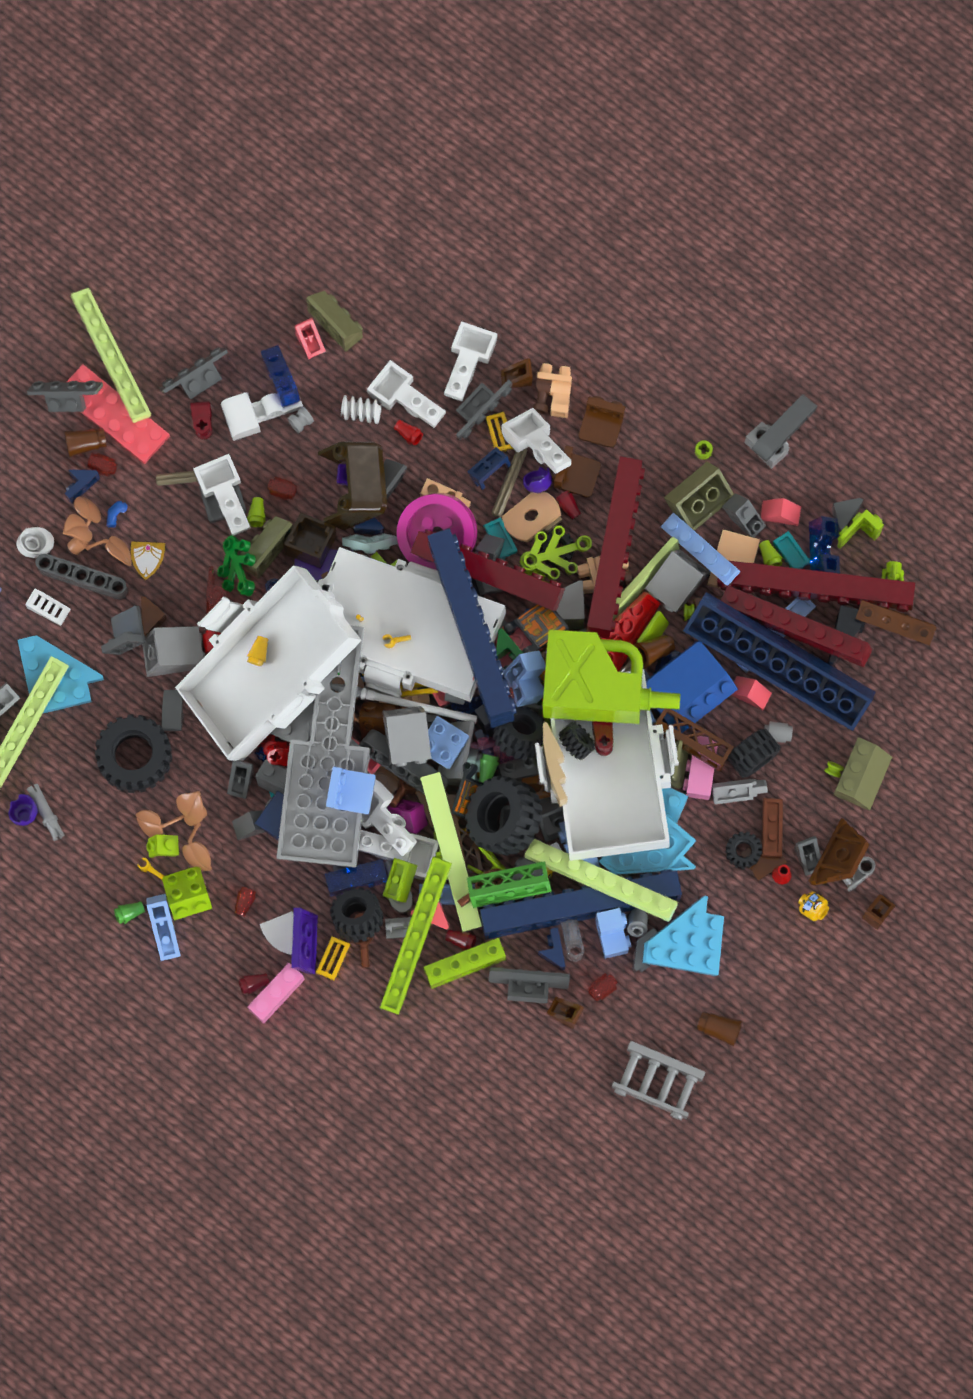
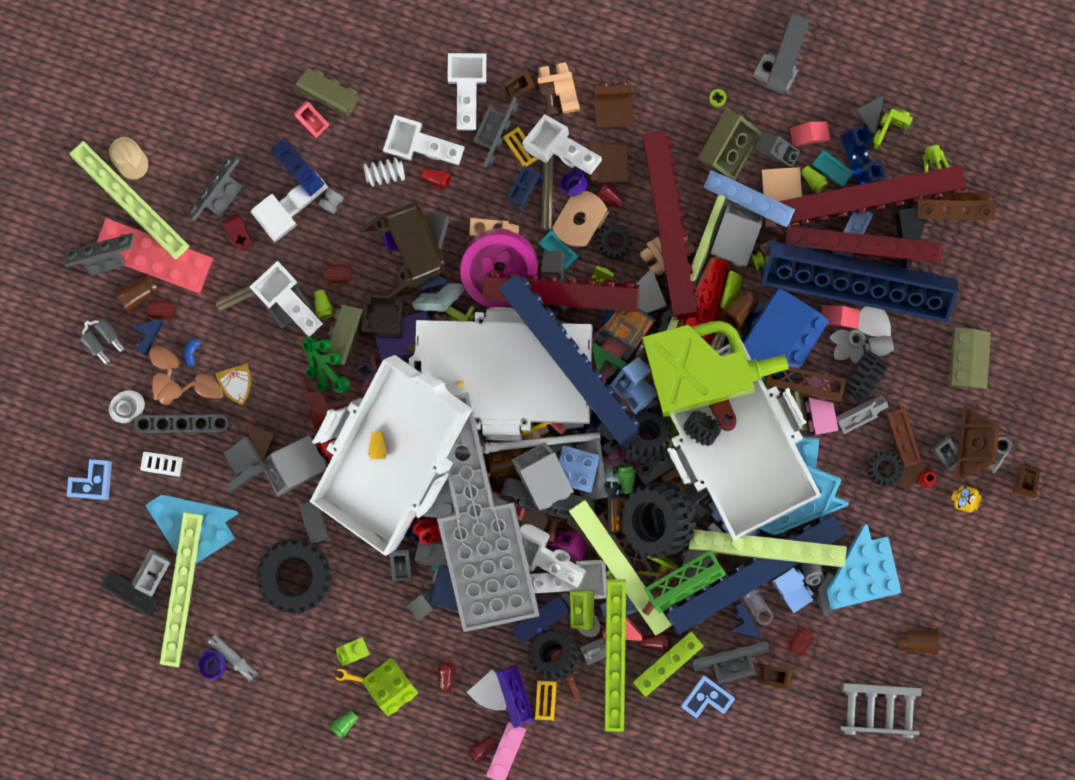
camera: 15 degrees left, 10 degrees up
nougat plant [136,791,212,871] -> none
light blue slope [146,894,180,961] -> none
light blue bracket [326,767,376,814] -> none
yellow hand [382,634,411,648] -> none
lime plant [520,526,592,580] -> none
tan slope [543,722,568,807] -> none
lime bush [824,761,844,778] -> none
none -> dark grey piece [79,319,125,365]
none -> tan piece [109,137,148,179]
none -> light blue brick [681,675,735,718]
none -> light grey plate [830,329,866,364]
none -> white sticker [858,306,891,337]

